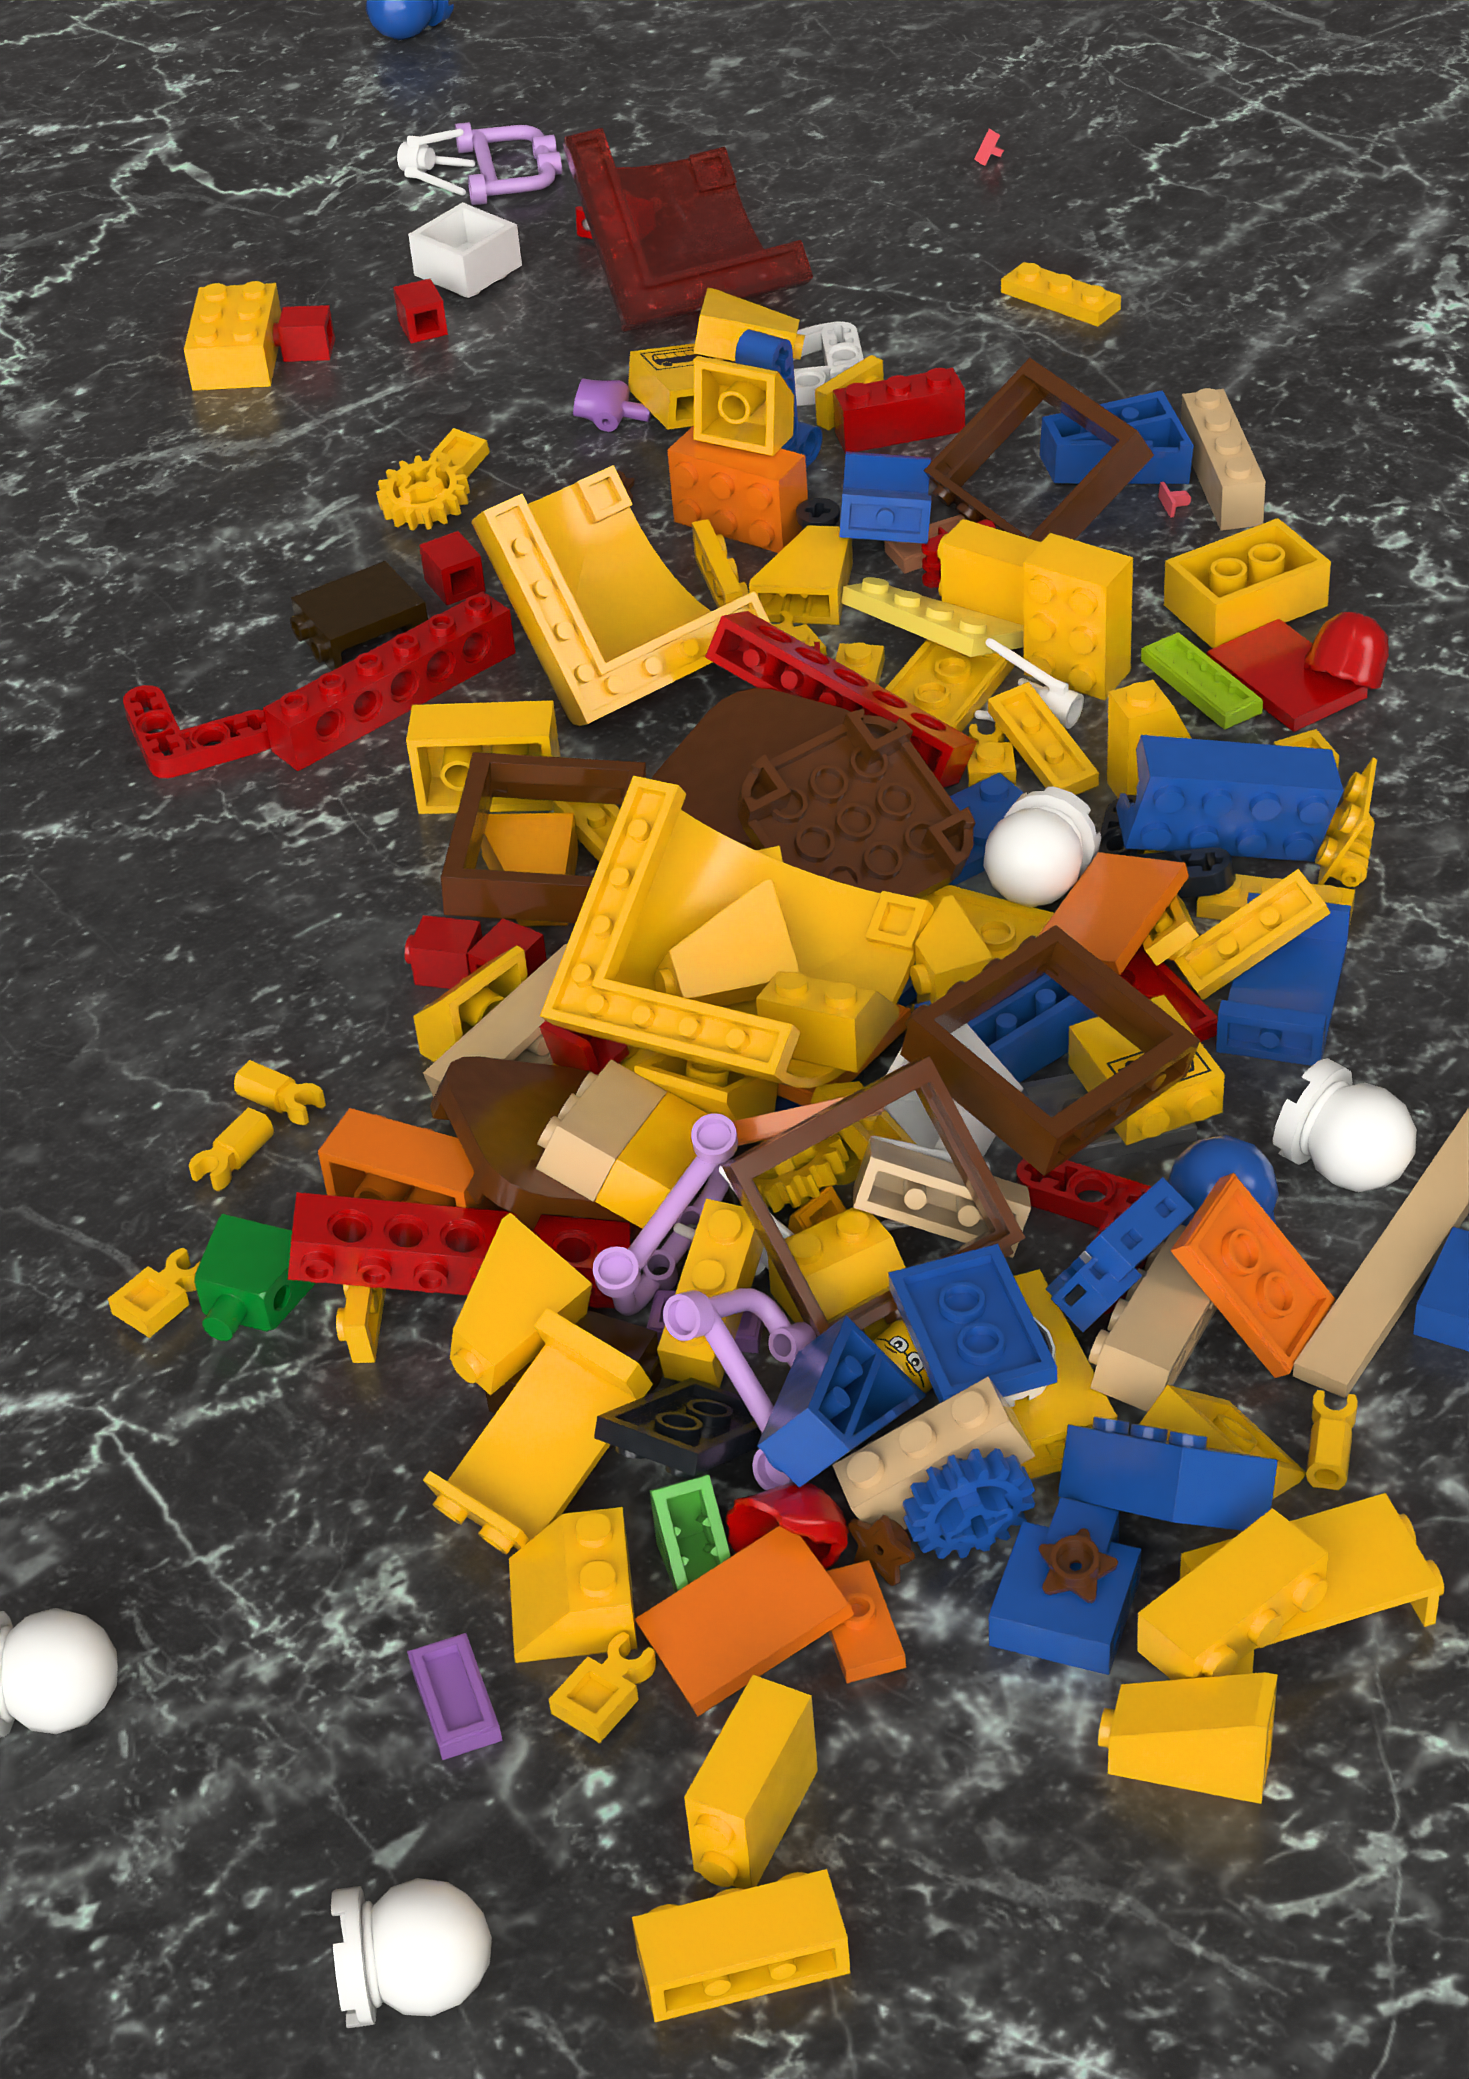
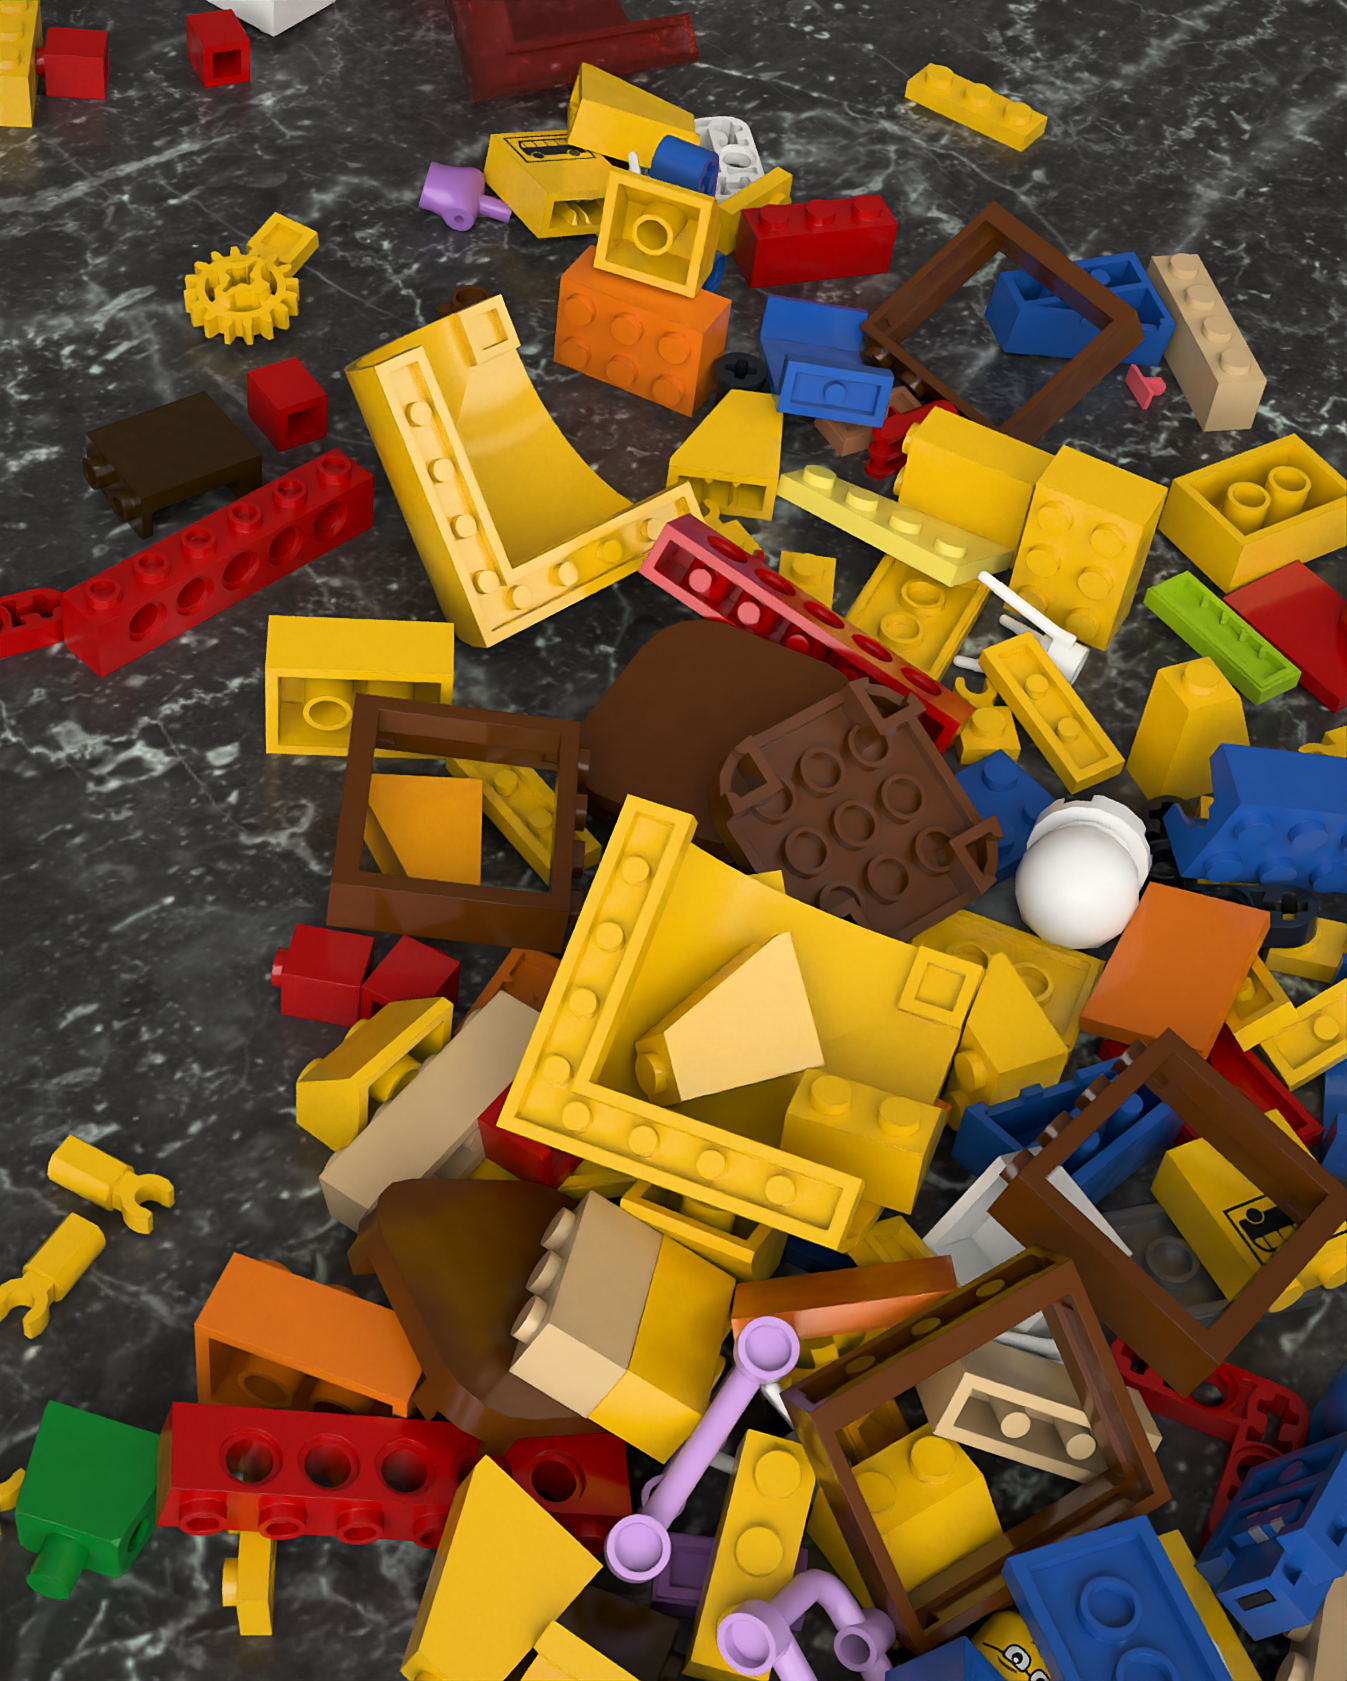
camera: 15 degrees left, 5 degrees up
yellow plate [692,519,749,608] -> none

